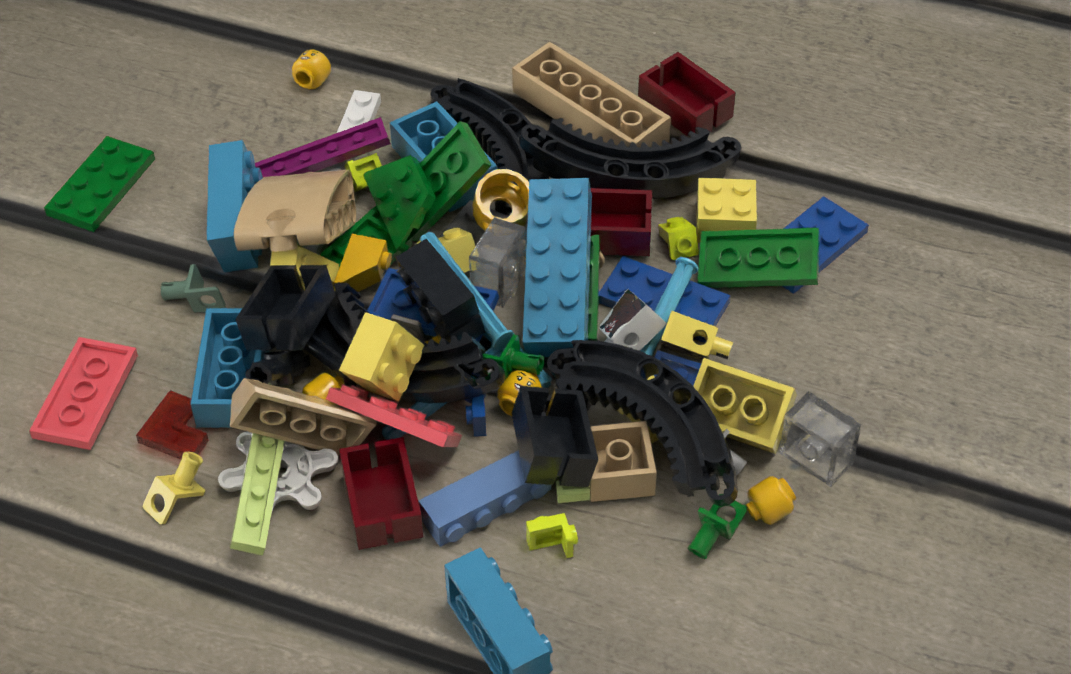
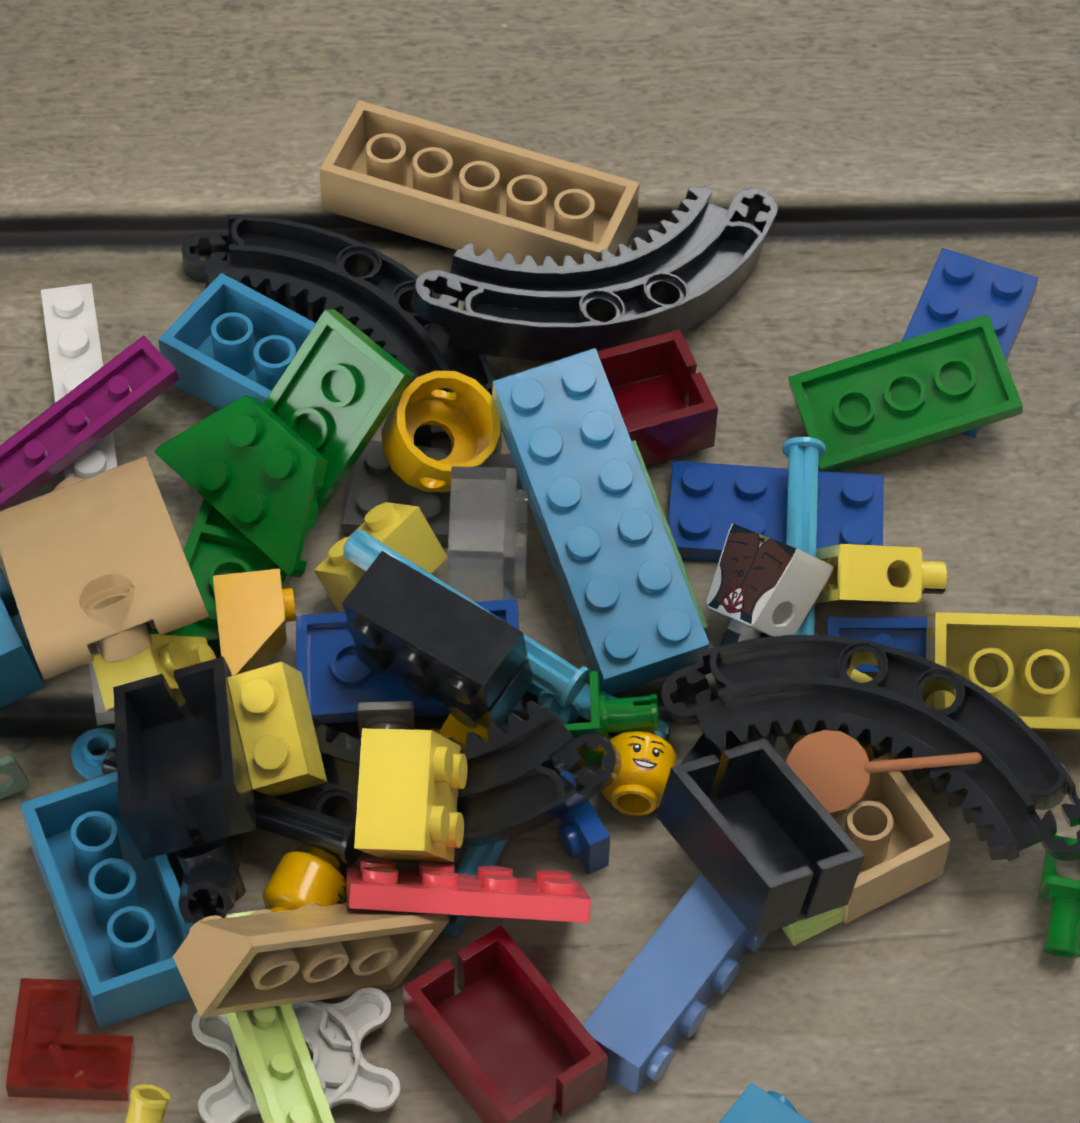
camera: 25 degrees left, 5 degrees up
neon yellow bracket [344,153,382,192] -> none
neon yellow bracket [526,513,578,558] -> none
dark red piece [638,52,736,136] -> none
neon yellow bracket [658,217,699,260] -> none
light yellow brick [696,178,757,243] -> none
none -> light yellow brick [227,661,327,798]
none -> nougat piece [786,730,982,815]

